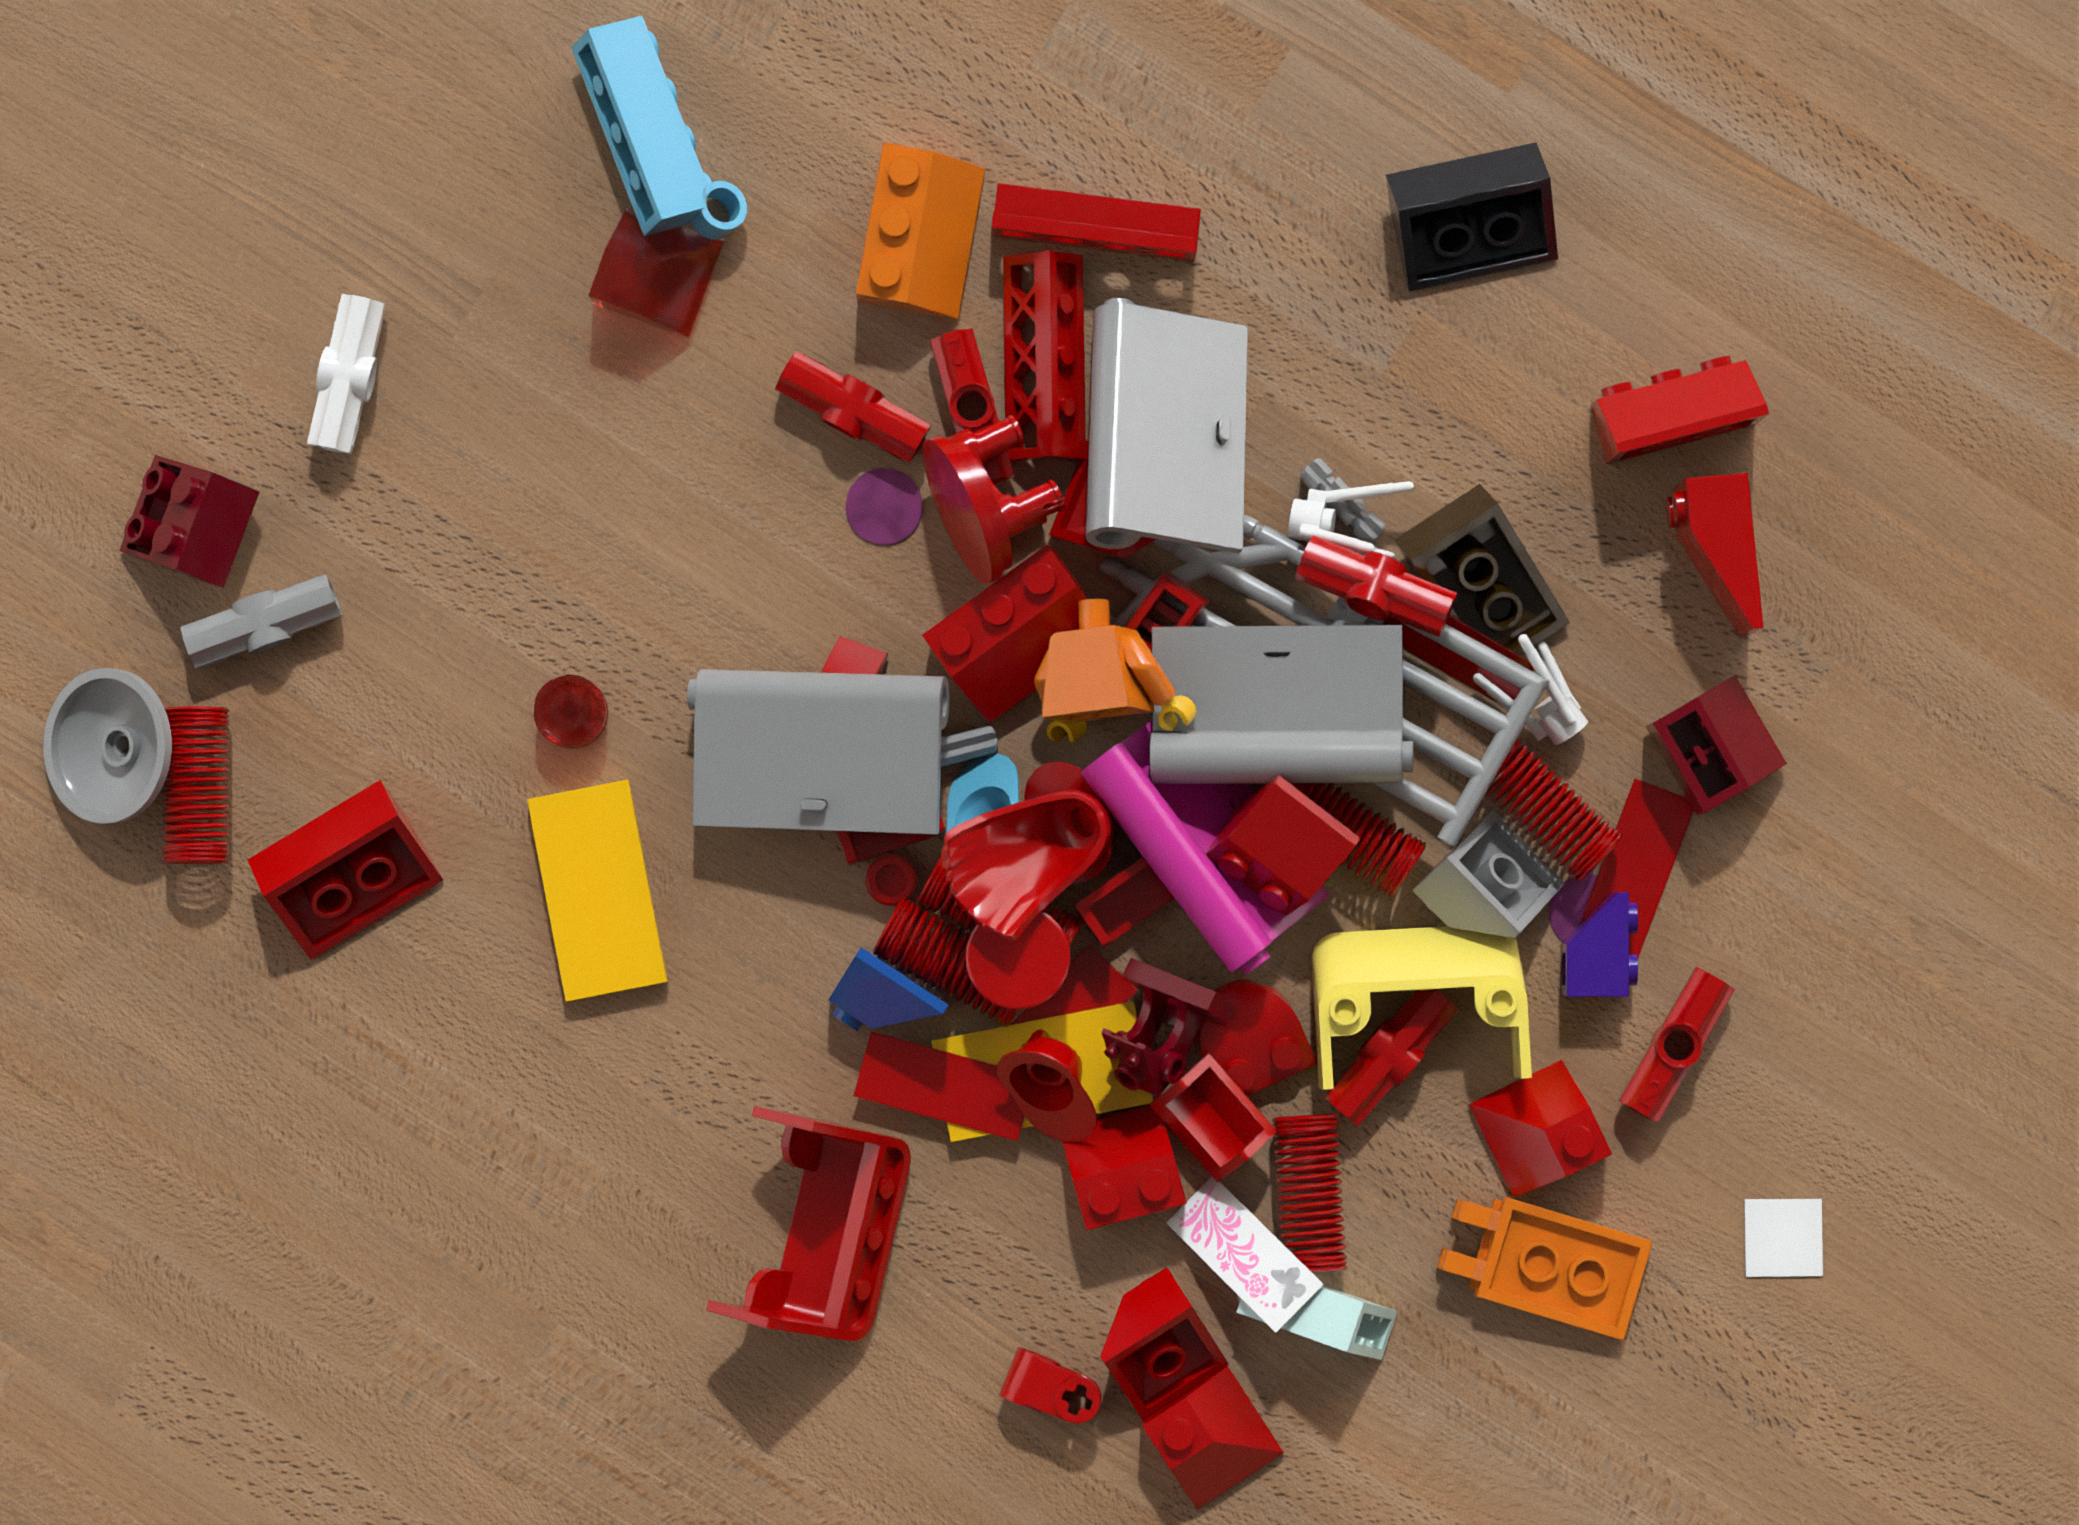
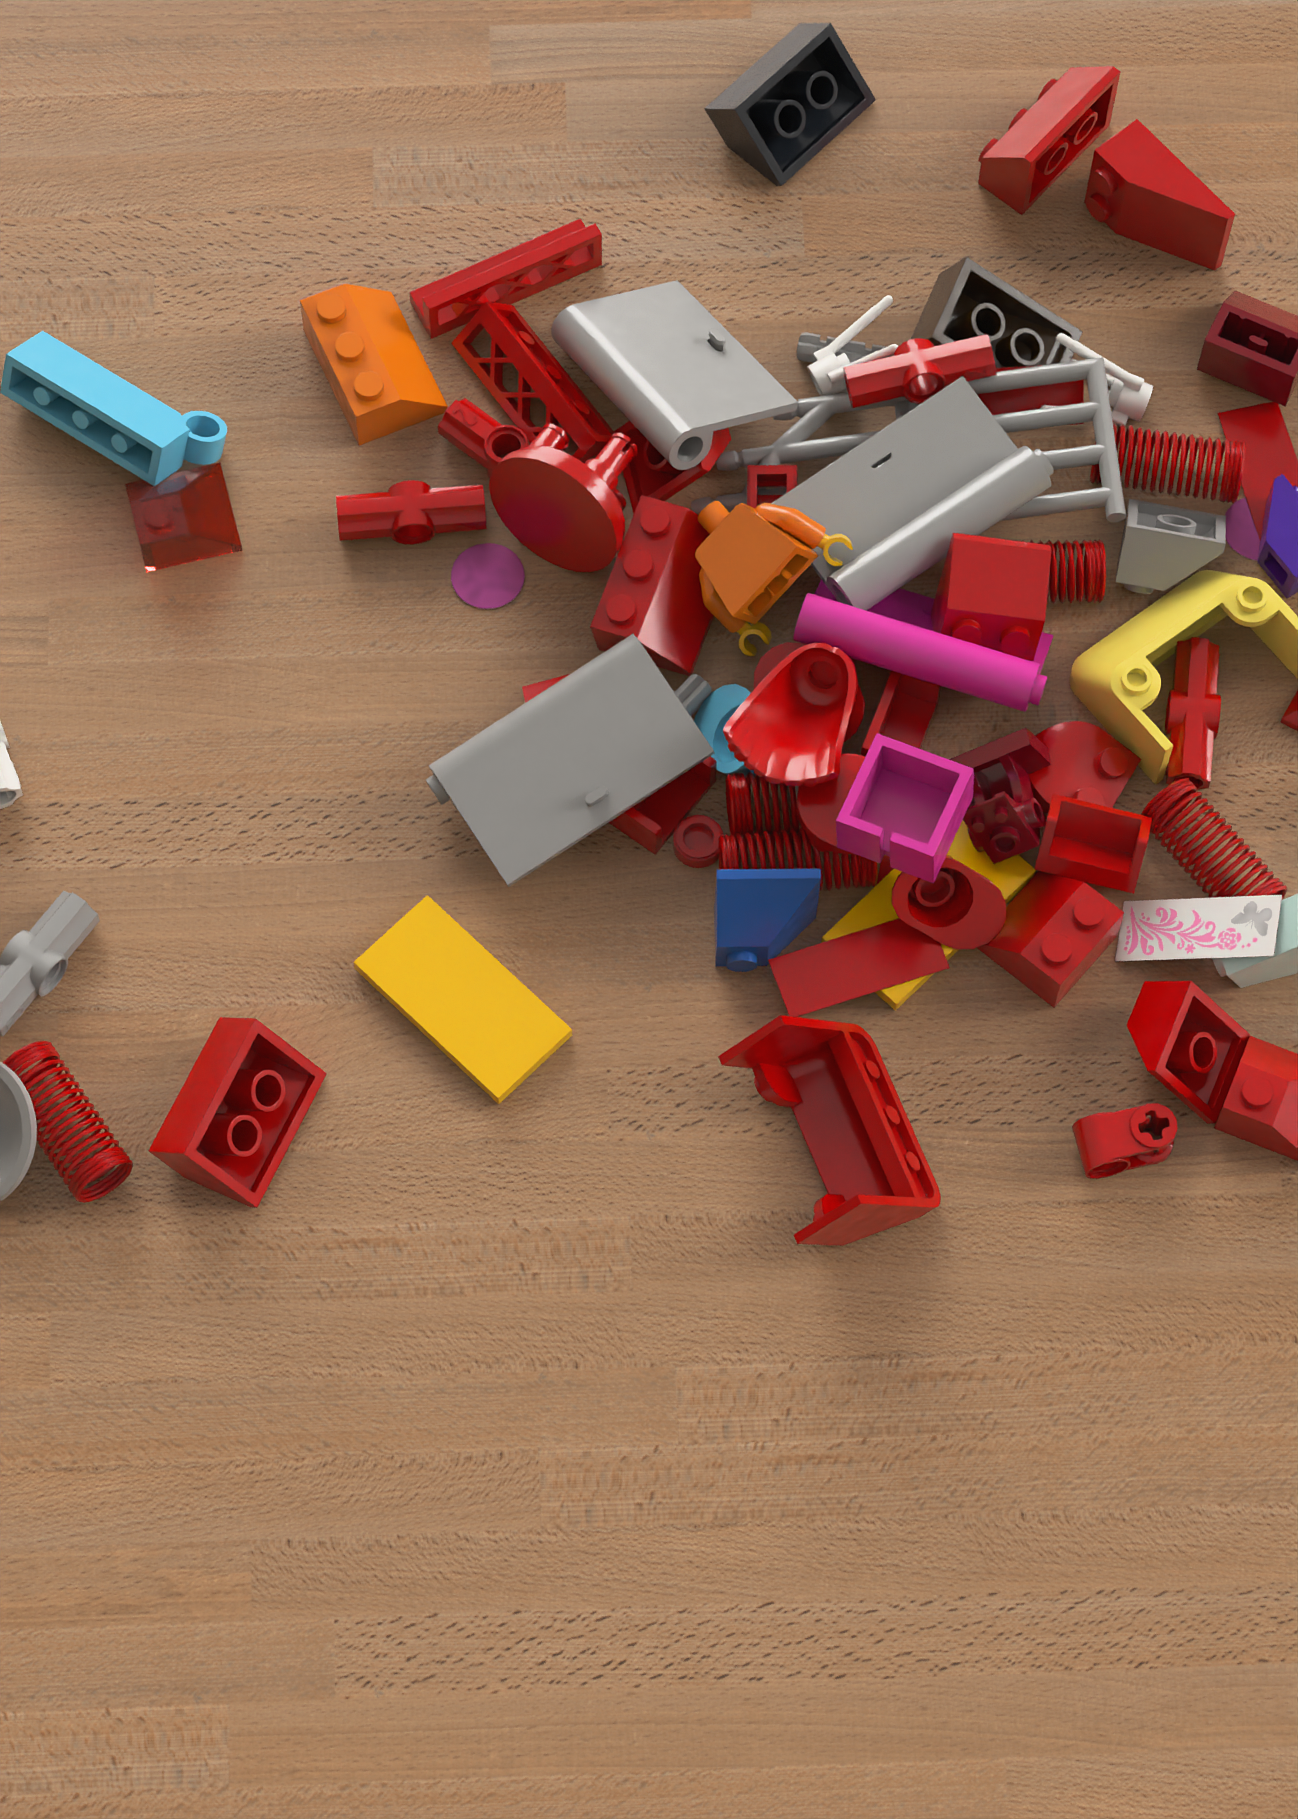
camera: 30 degrees left, 20 degrees down
clear red wheel [534,674,609,749] -> none
none -> dark pink piece [836,733,974,883]

